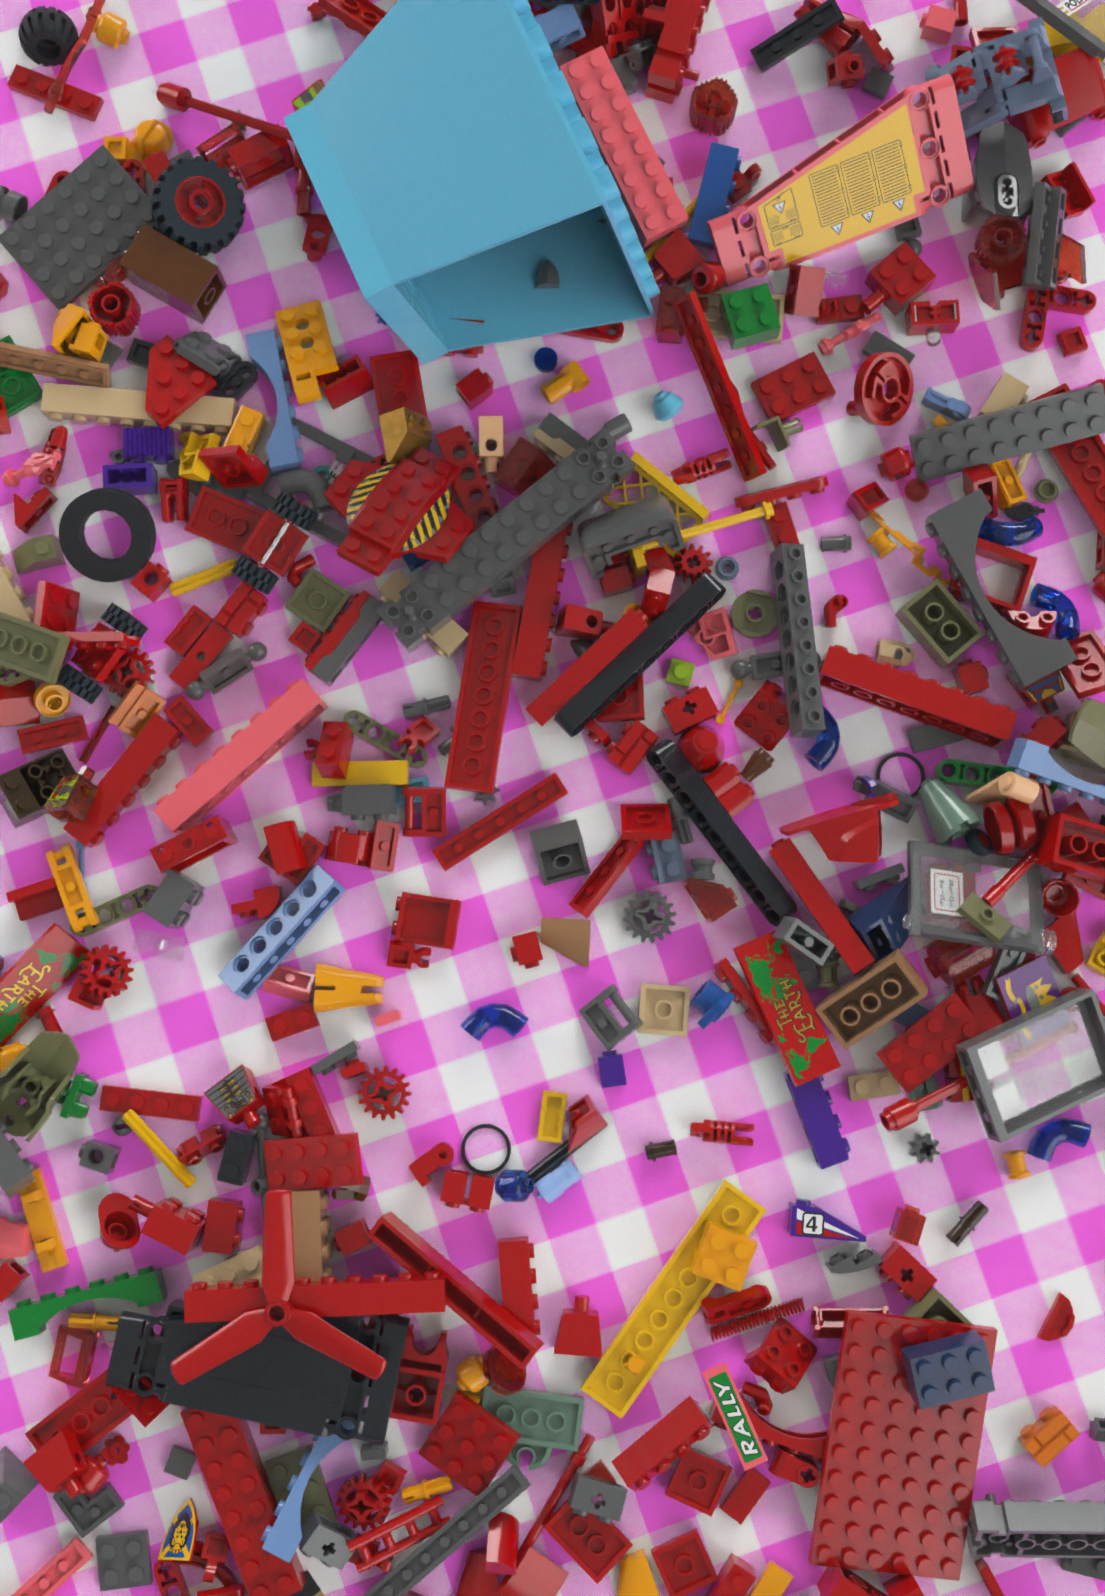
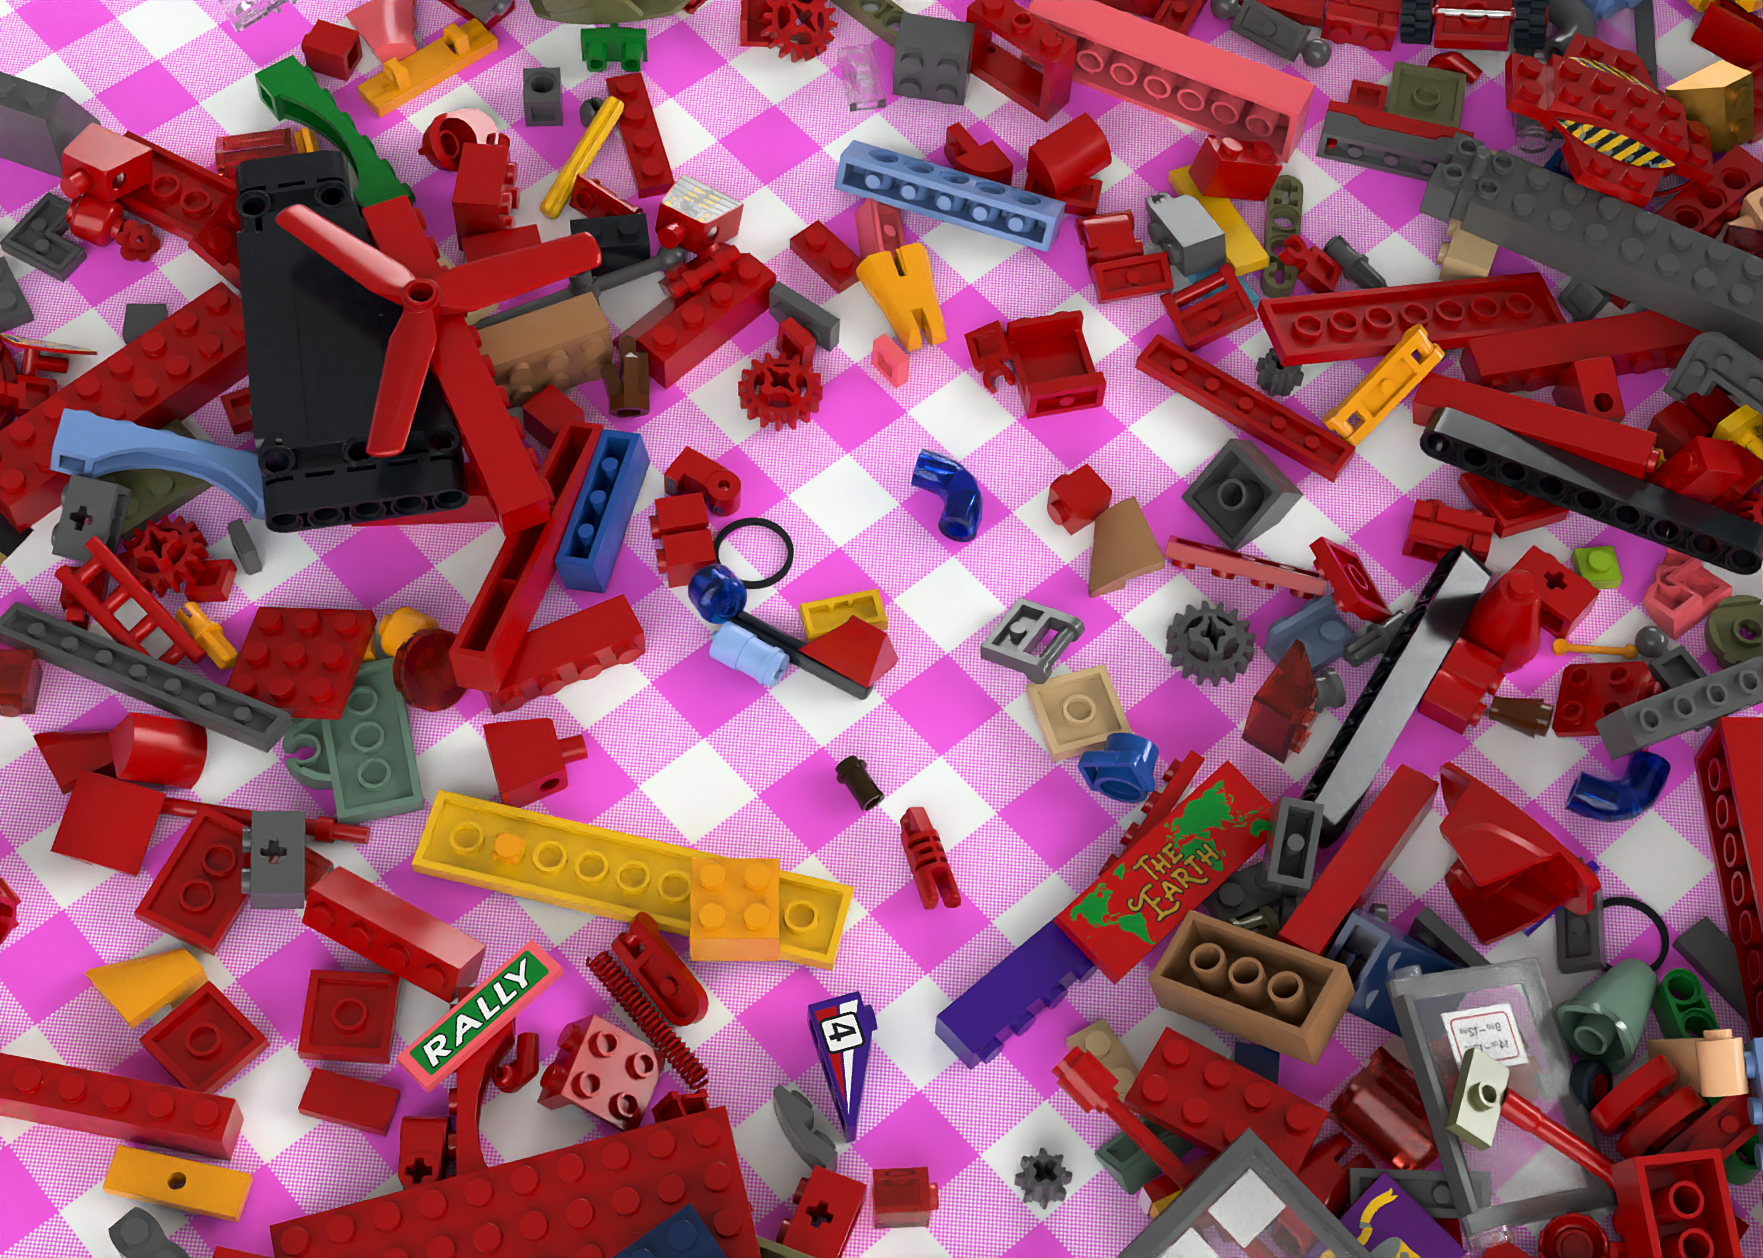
camera: 65 degrees right, 25 degrees down
red plate [263,1132,364,1190] -> none
red brick [390,1324,449,1426] -> none
red plate [584,719,612,748] -> none
dark purple brick [597,1050,627,1088] -> none
none -> blue brick [554,429,650,594]
none -> light orange plate [1322,324,1445,447]

